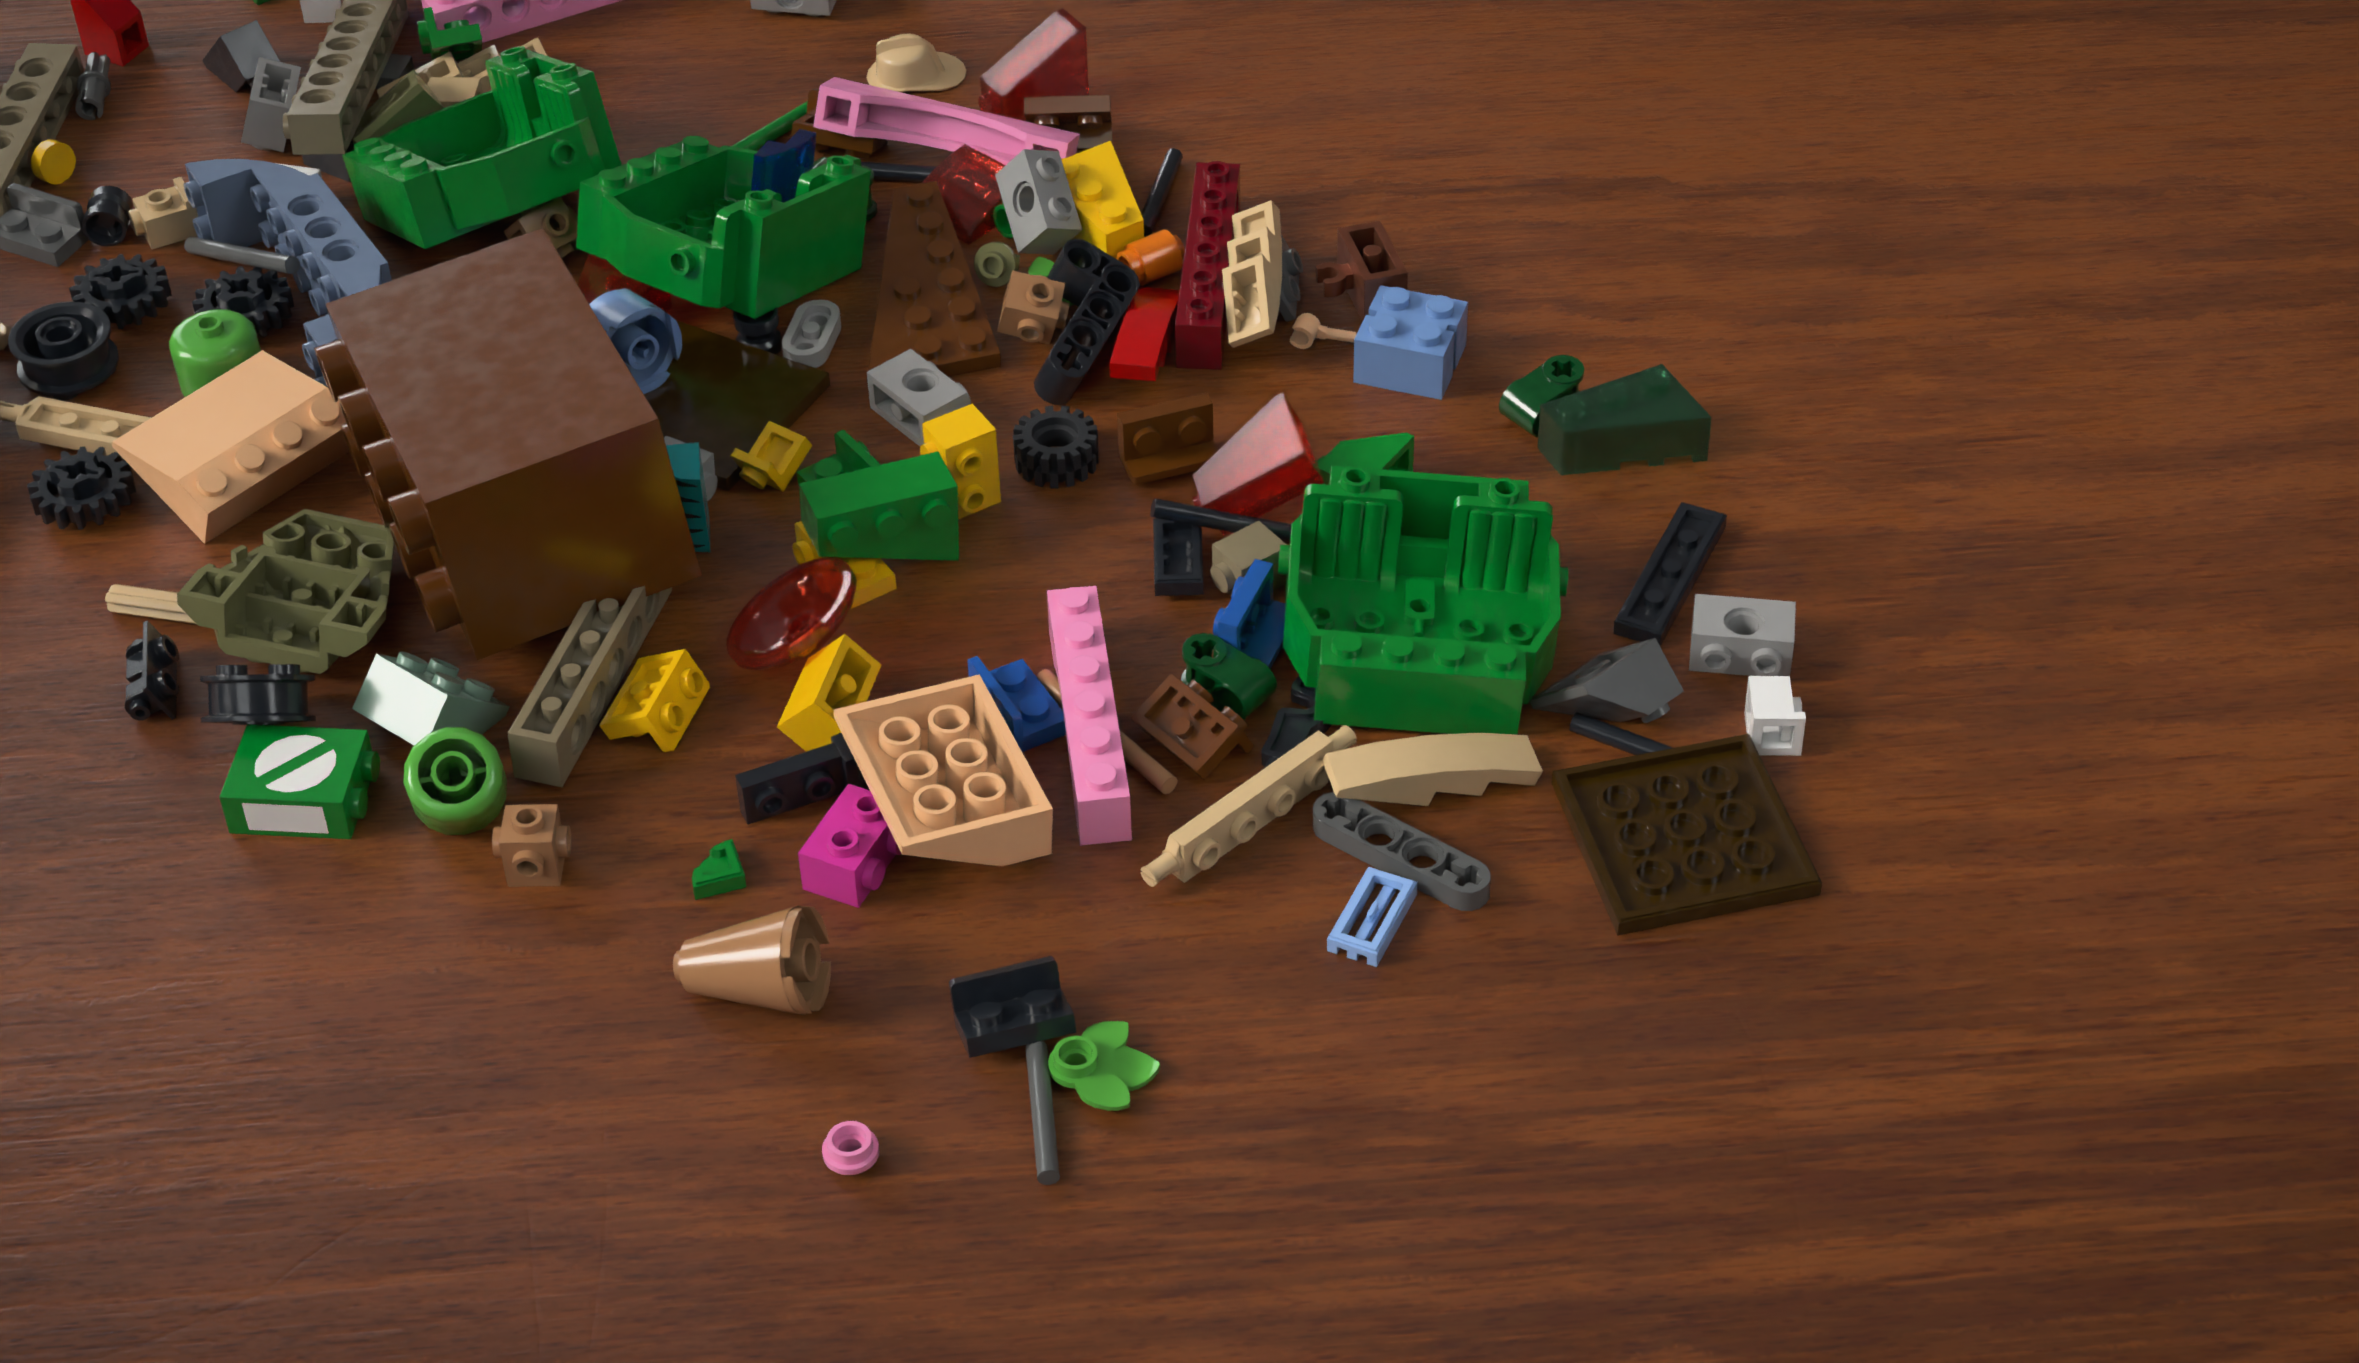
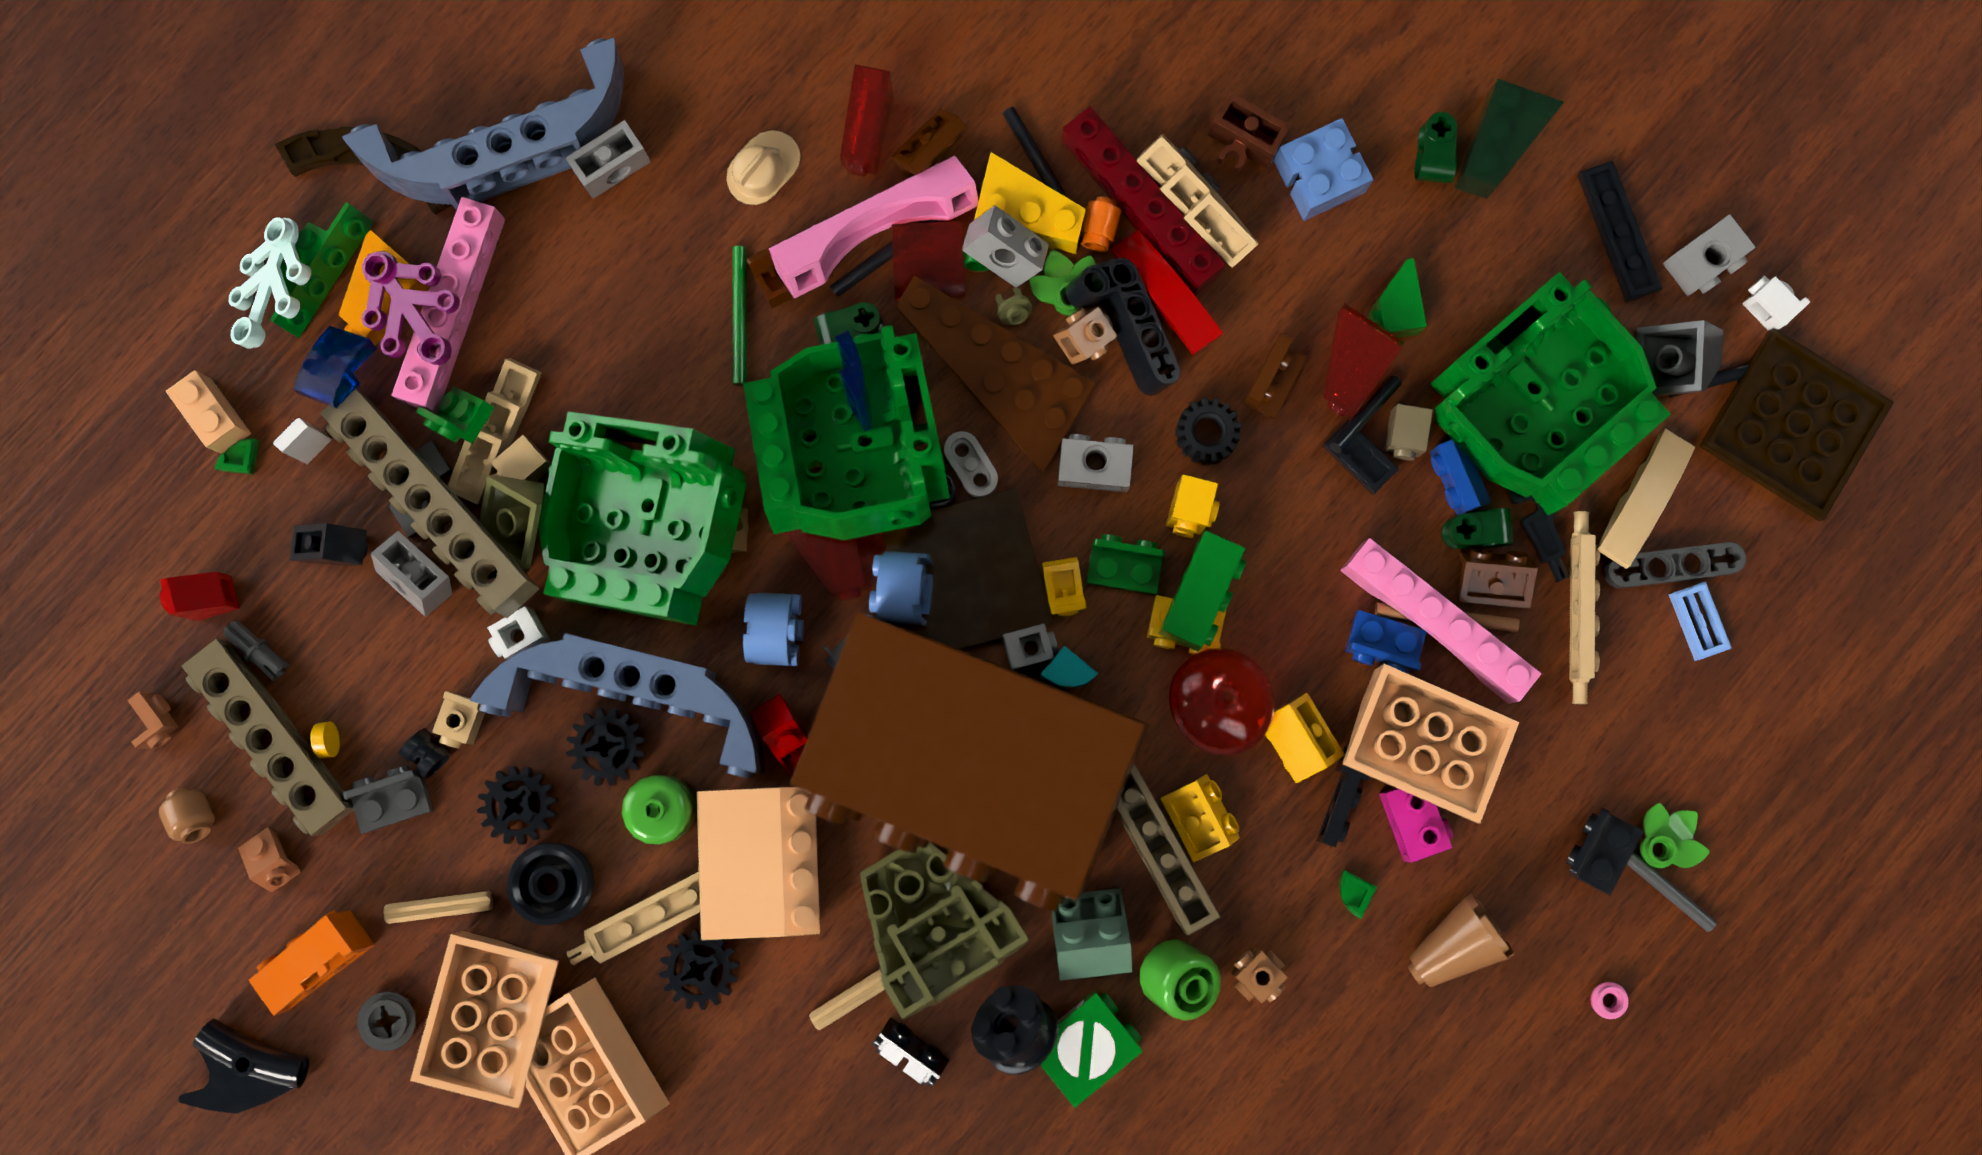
camera: 45 degrees left, 40 degrees up
dark grey bar [184,236,300,274] -> none
light nougat hand [1290,313,1356,349] -> none

